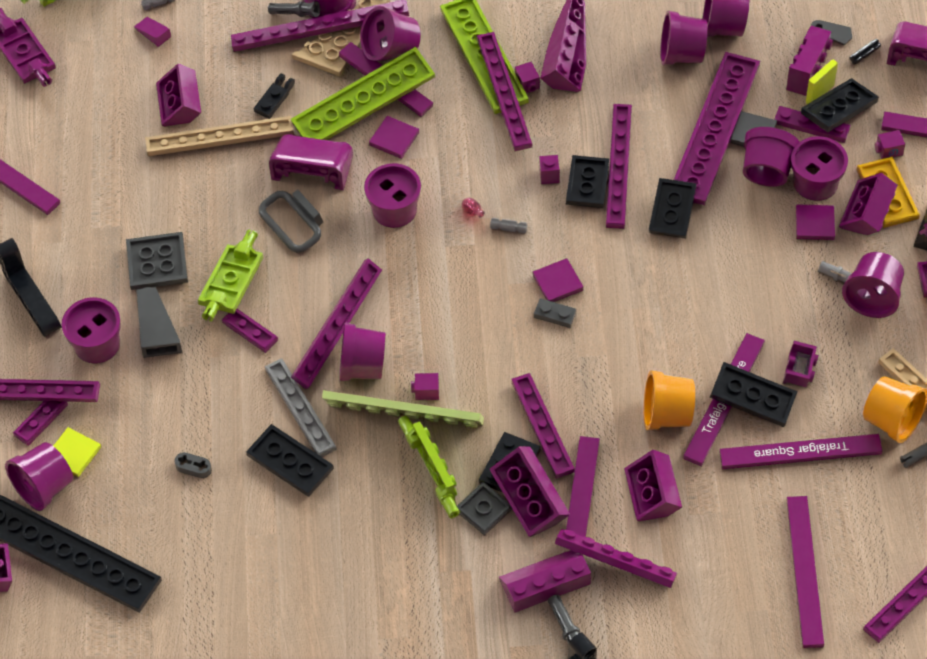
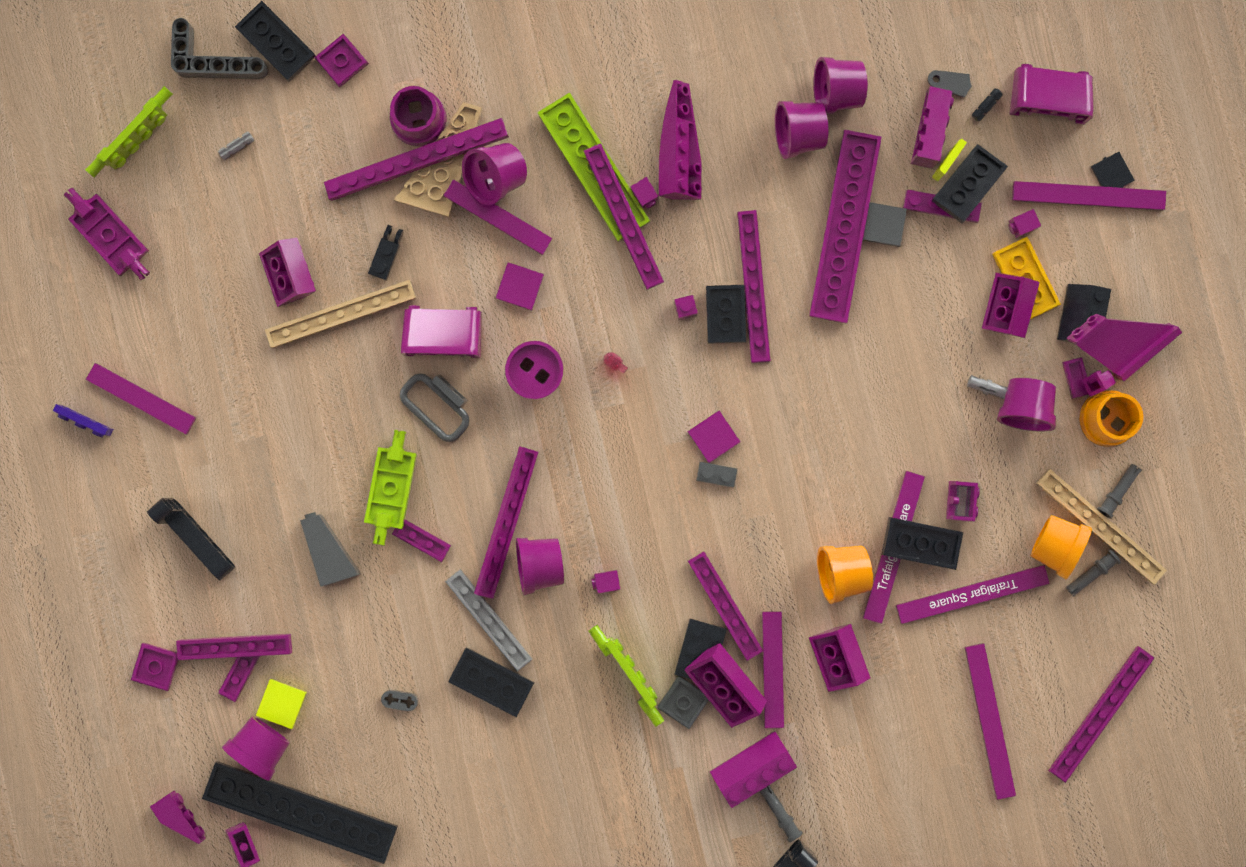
camera: 15 degrees left, 30 degrees up
magenta piece [62,297,121,364] -> none
dark grey plate [126,232,188,290] -> none
magenta slope [134,17,171,47] -> none
dark grey pin [268,1,320,17] -> none
lime plate [291,47,435,140] -> none
yellowish green plate [322,390,484,428] -> none
light grey axle [490,218,527,233] -> none
magenta plate [555,529,677,588] -> none
black plate [649,178,697,239] -> none
magenta piece [743,127,799,187] -> none
magenta piece [791,136,848,201] -> none
magenta tile [796,204,835,240] -> none

